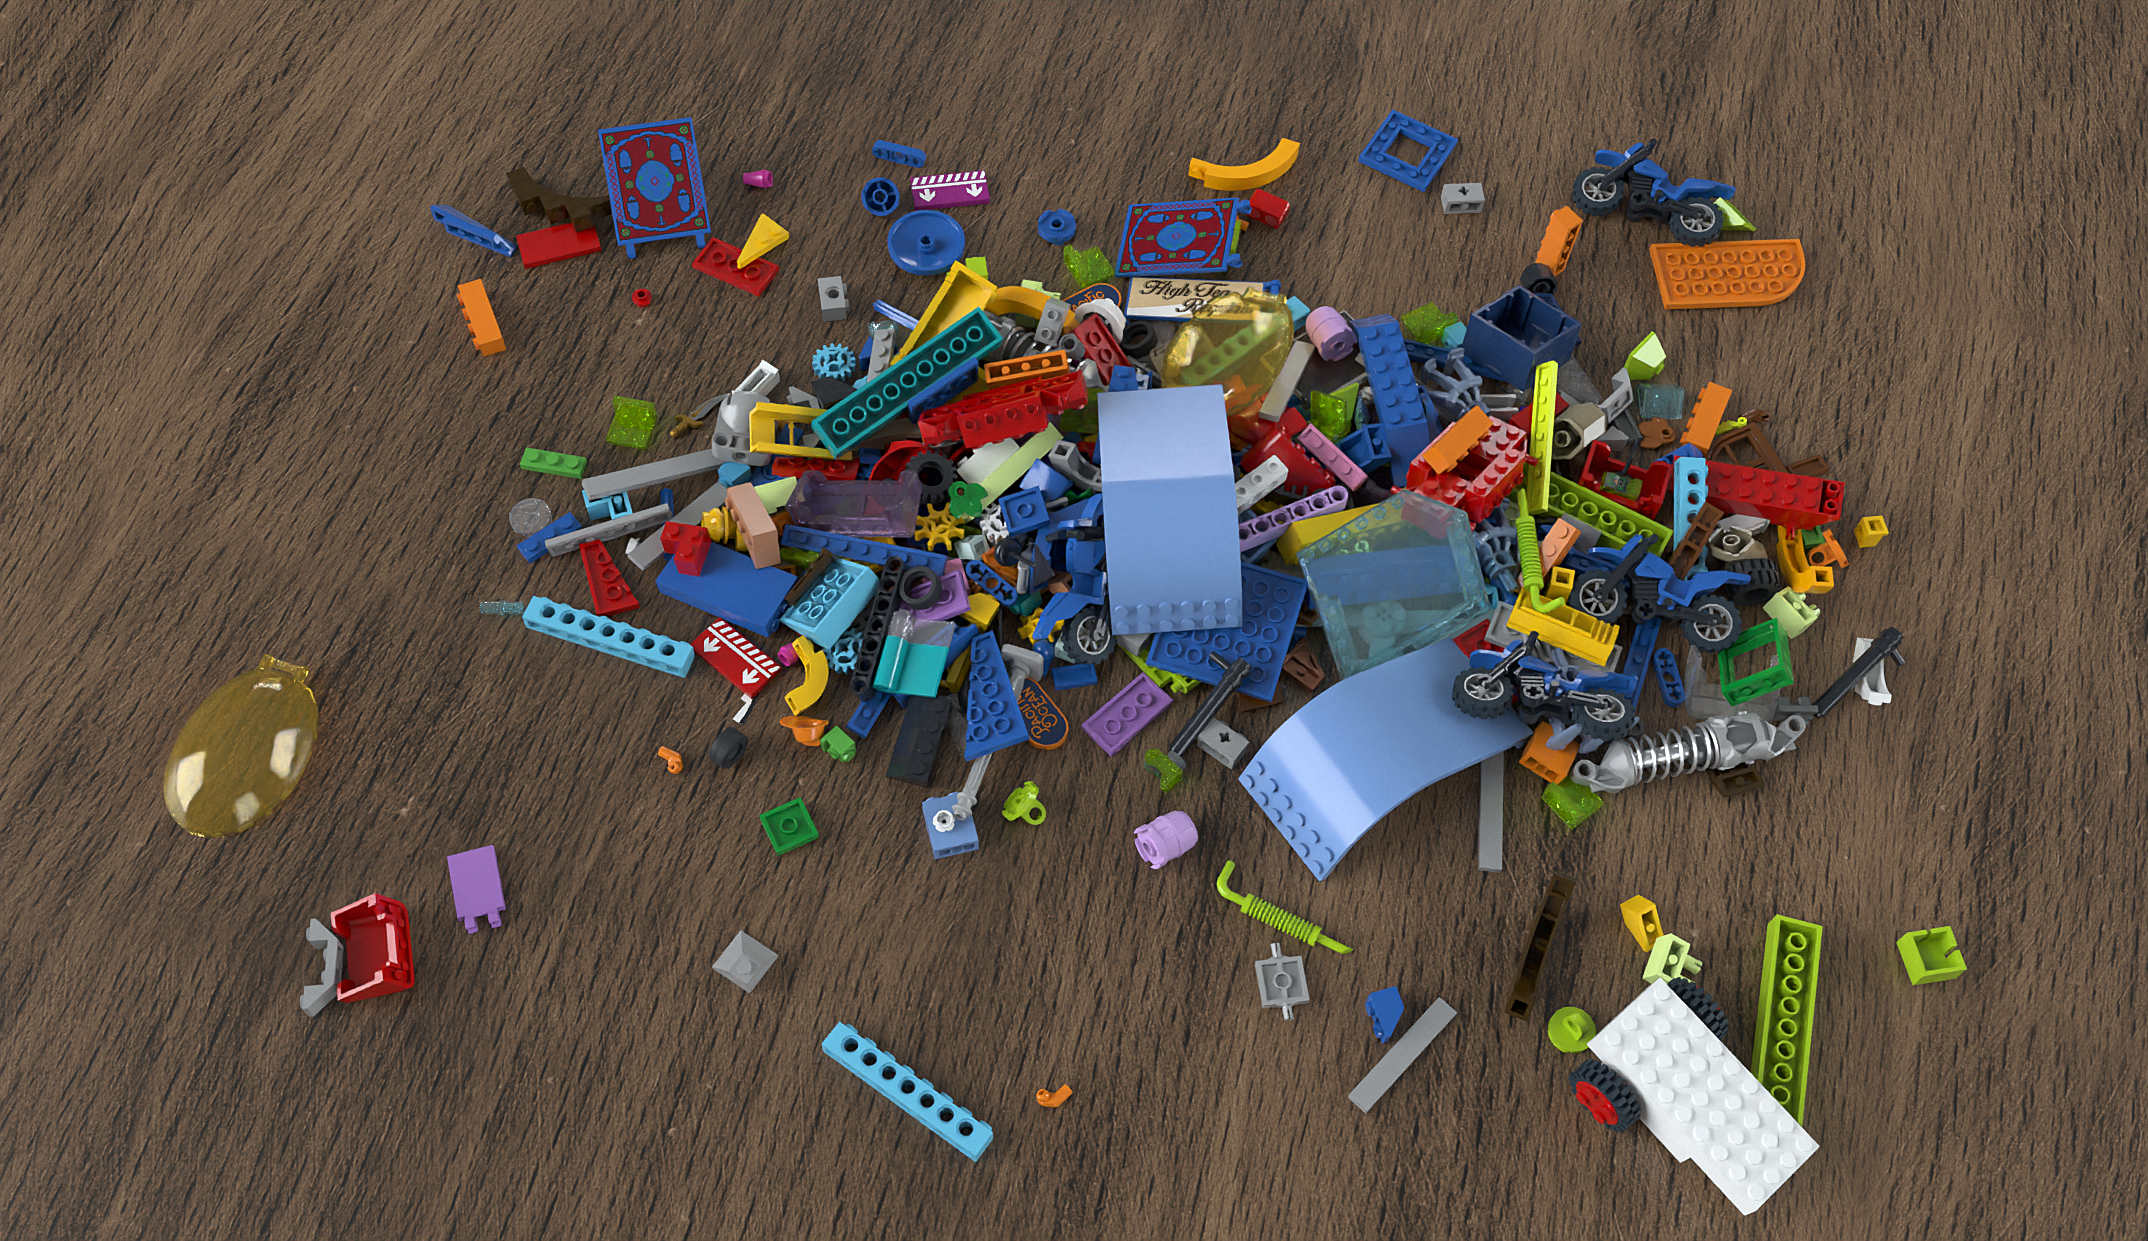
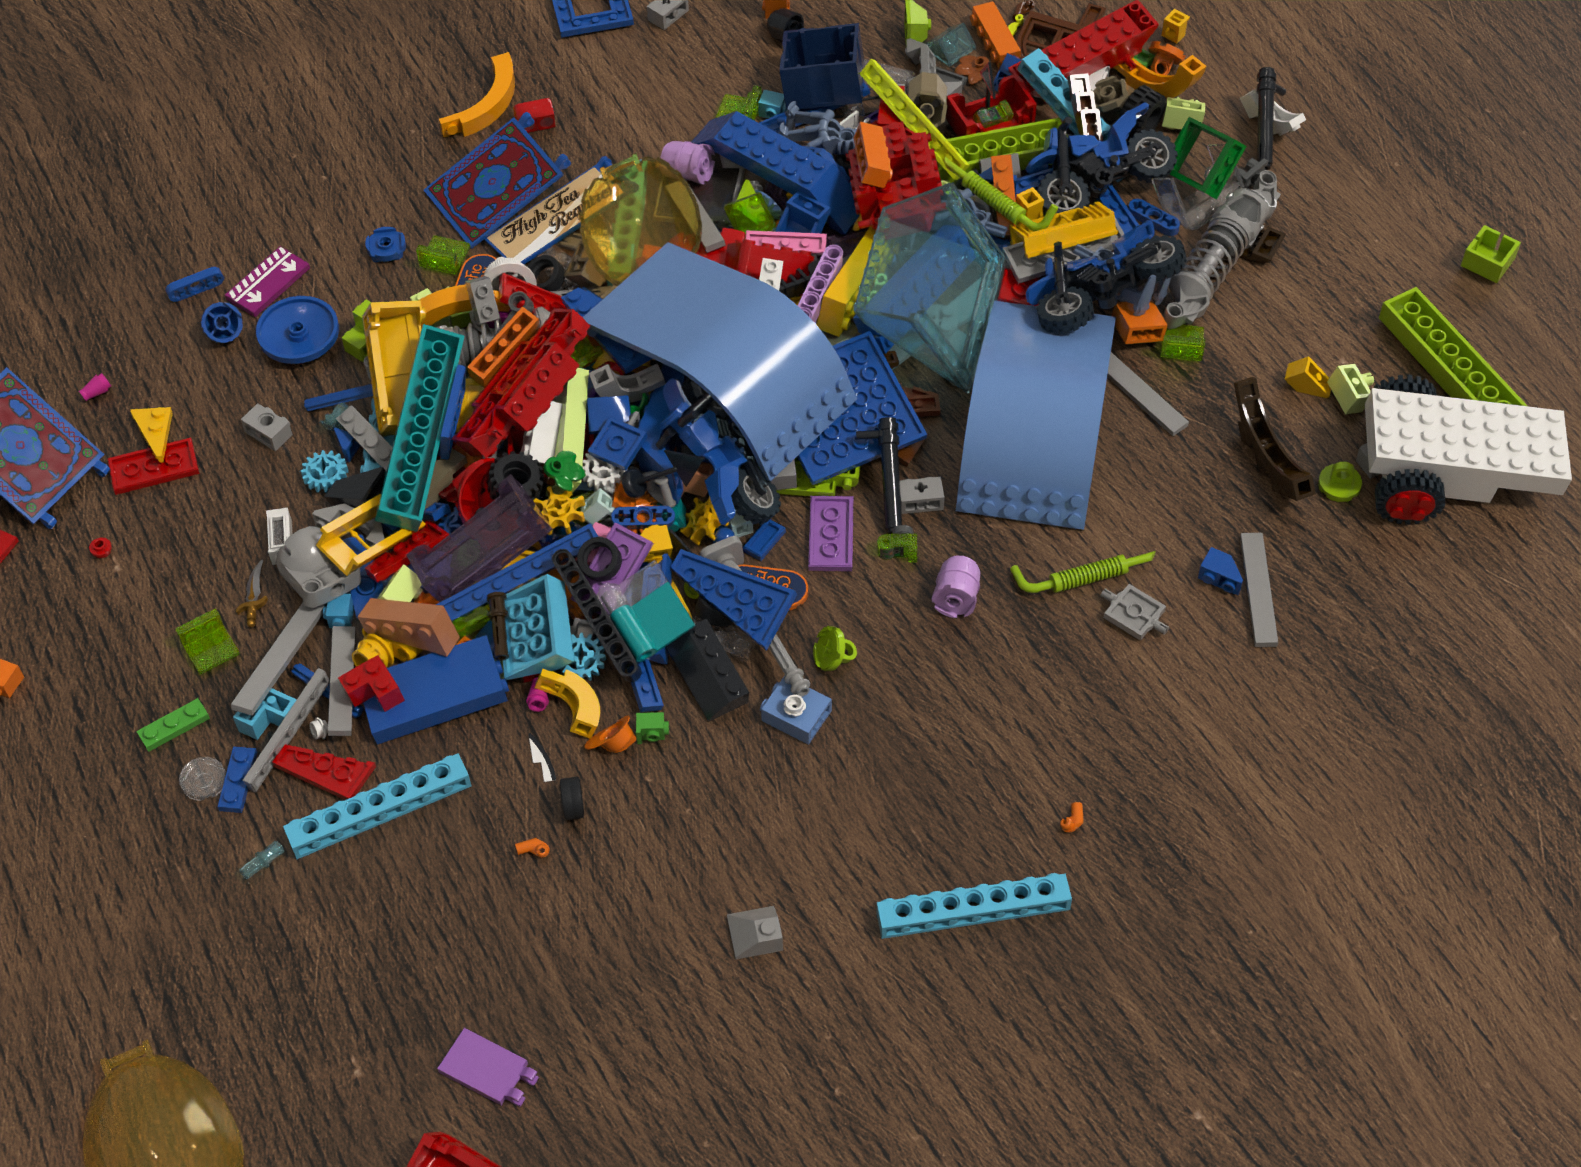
camera: 40 degrees left, 5 degrees down
red tile [690,617,782,699] -> none
green plate [759,797,819,856] -> none

